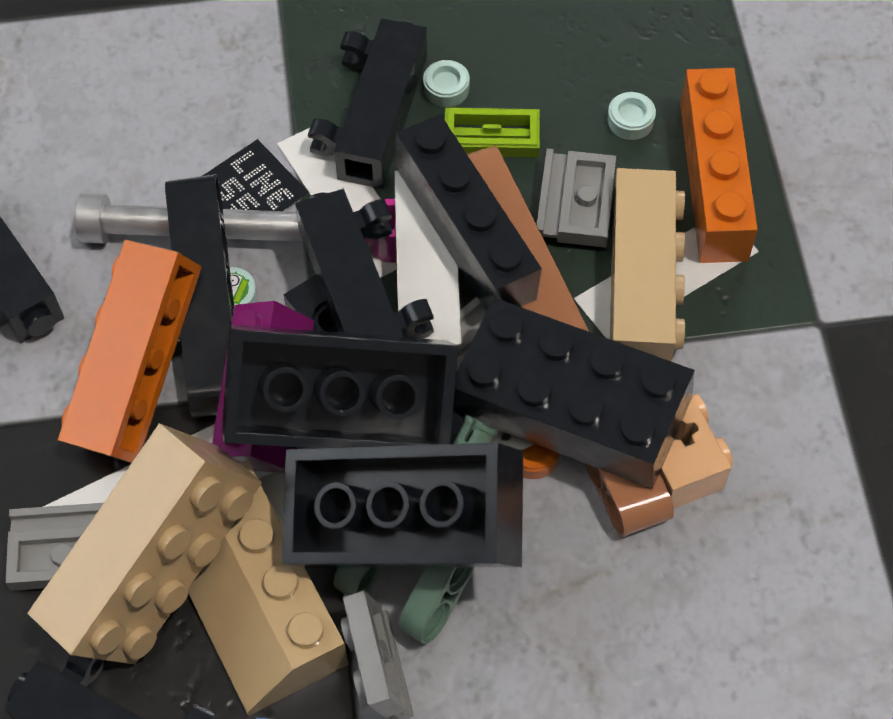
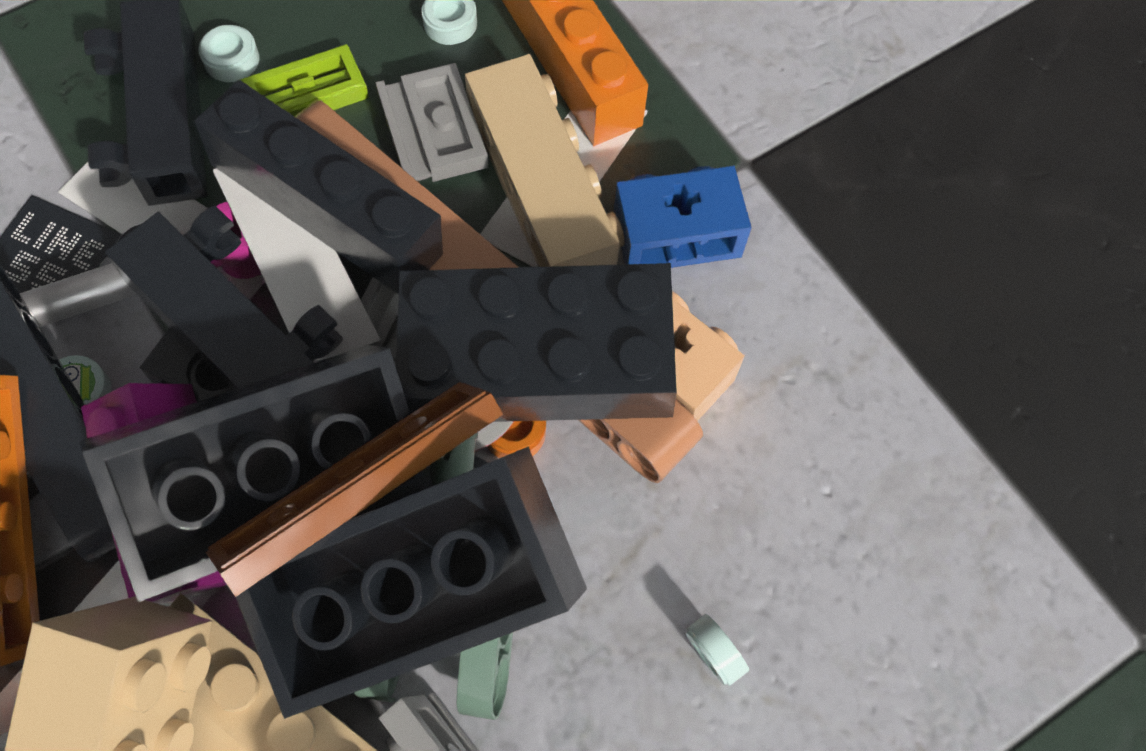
camera: 30 degrees left, 5 degrees up
none -> dark orange tile [206,382,503,597]
none -> blue brick [614,166,752,268]
none -> light aqua tile [686,614,749,686]

